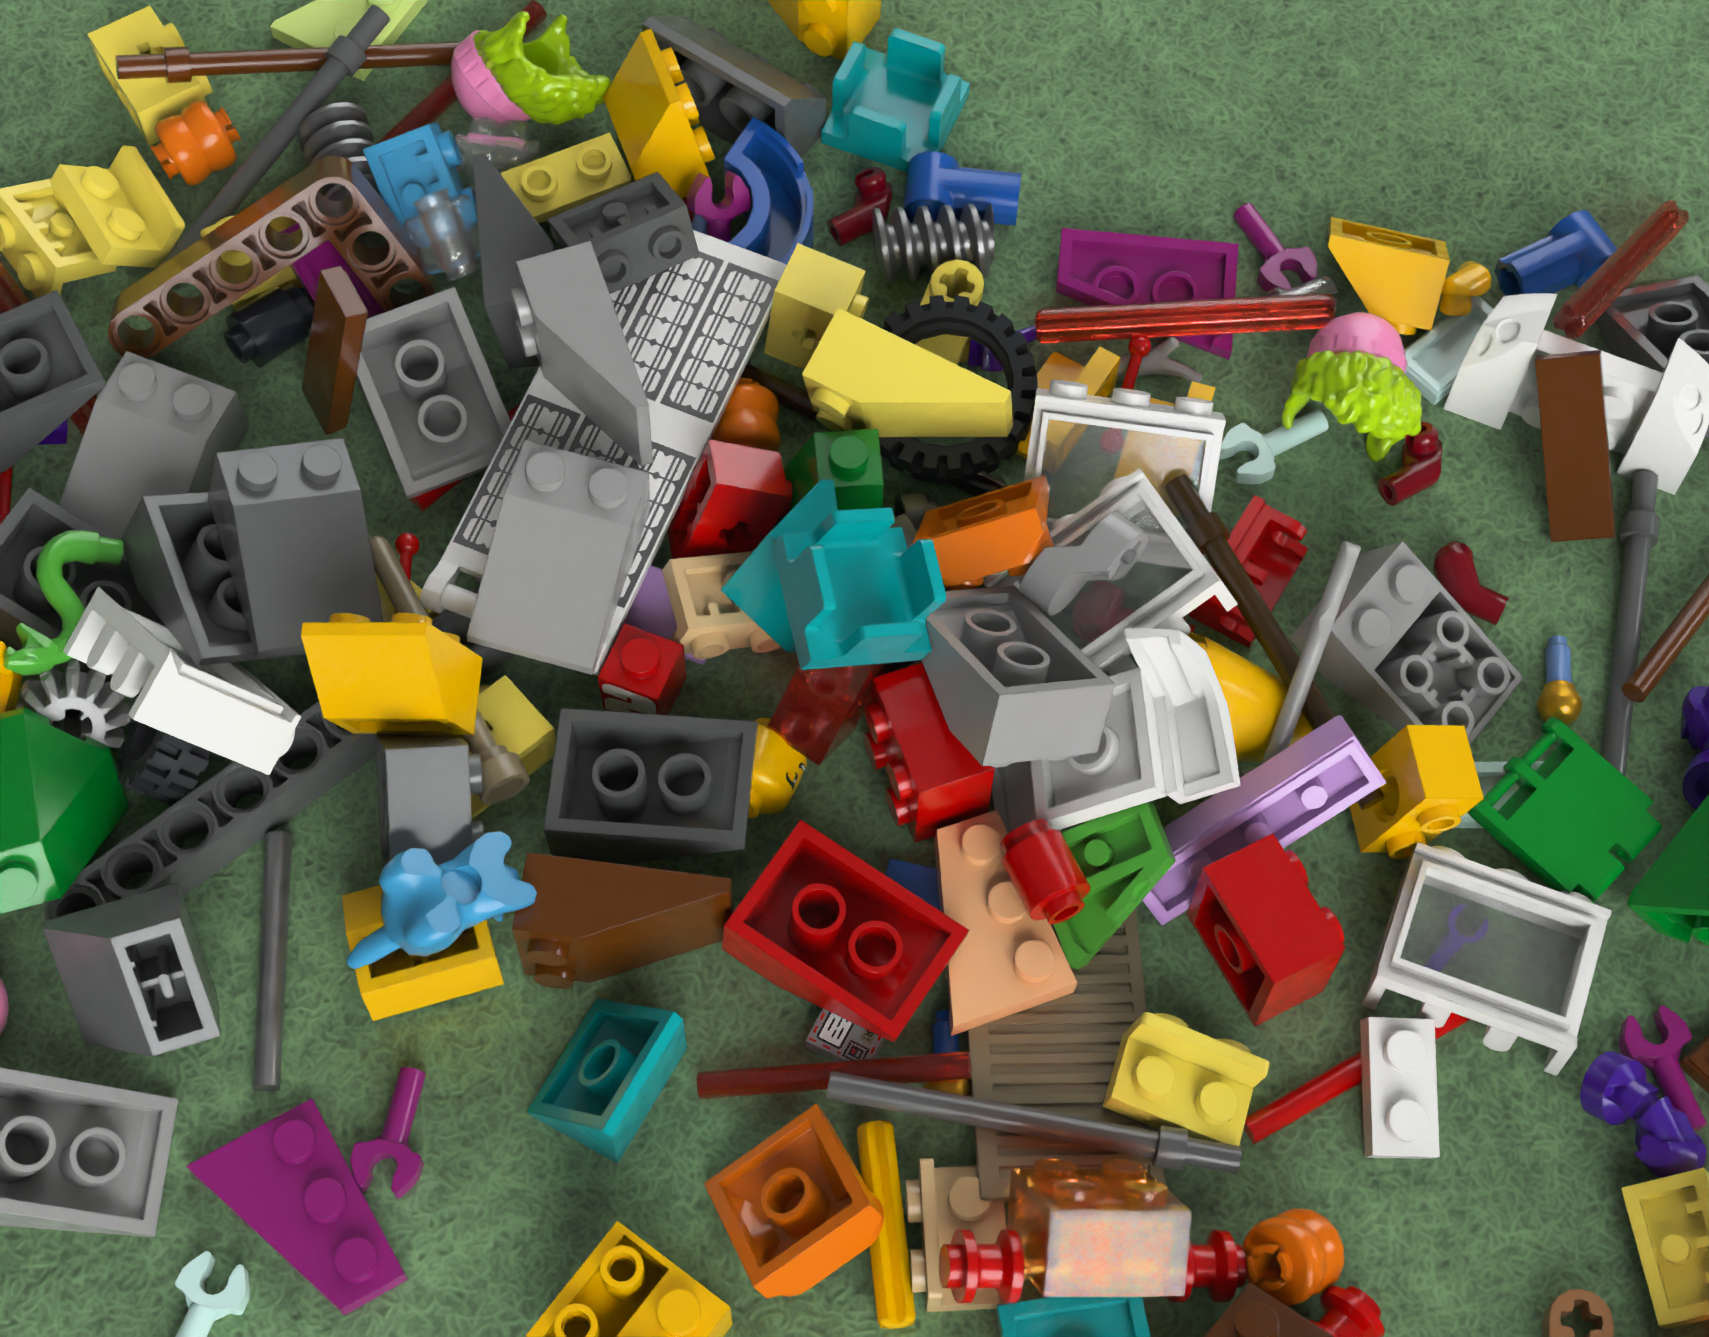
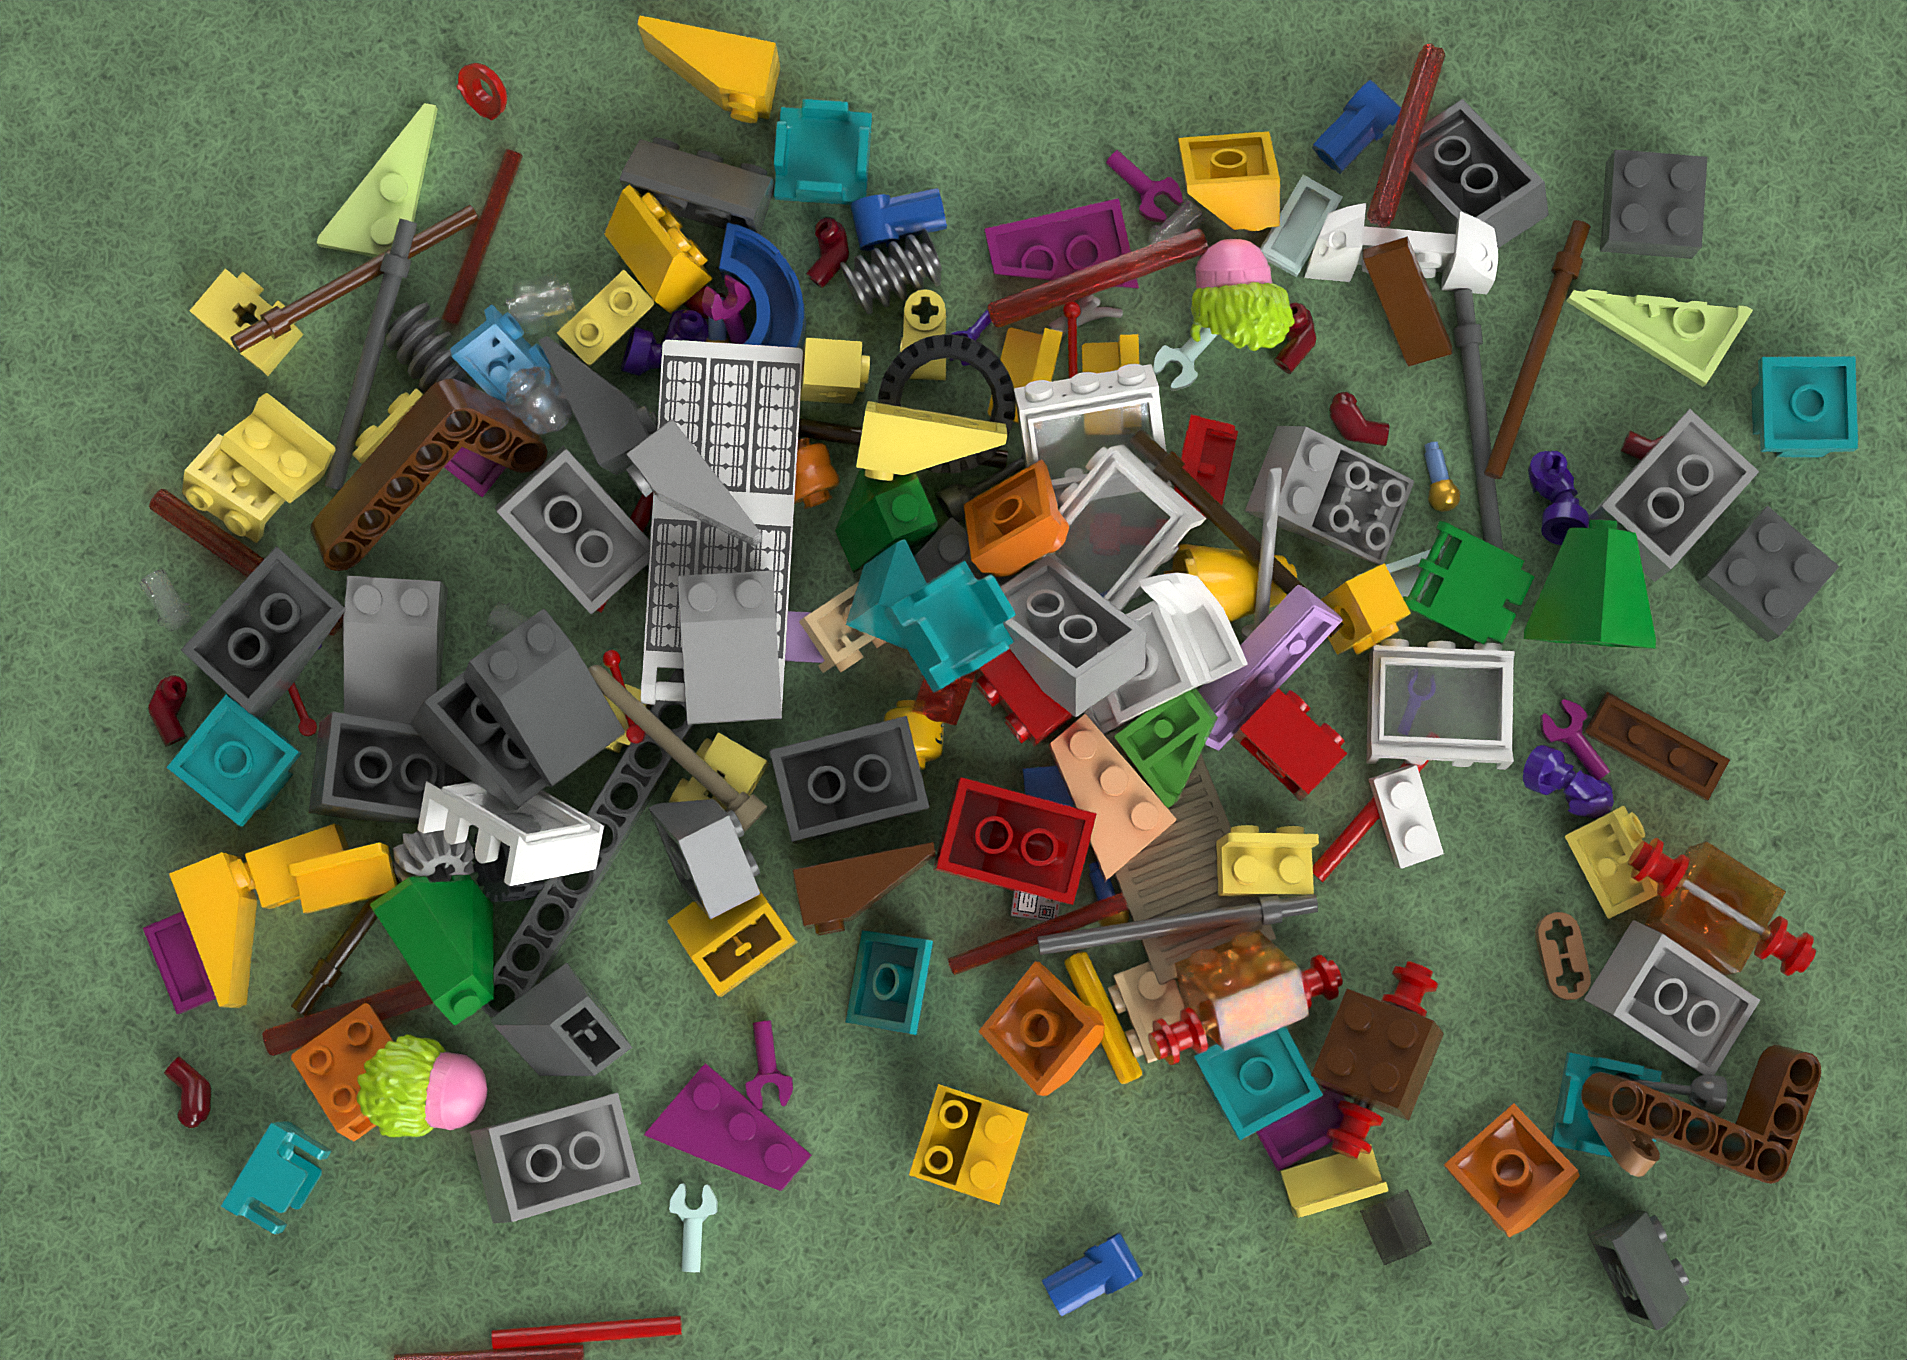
camera: 15 degrees left, 20 degrees up
bright green animal [3,530,124,676] -> none
orange piece [150,100,241,186] -> none
black brick [224,284,314,368] -> none
flat silver bar [252,831,292,1091] -> none
yellow slope [301,613,483,735] -> none
reddish brown tile [302,266,368,435] -> none
dark azure animal [347,831,537,969] -> none
lime hair [451,11,611,127] -> none
dark grey bracket [547,172,698,294] -> none
red brick [598,623,687,715] -> none
red brick [667,439,792,559] -> none
red brick [1000,819,1091,924] -> none
light grey piece [1020,511,1149,615] -> none
orange piece [1242,1208,1345,1307] -> none
yellow arm [1439,261,1492,316] -> none

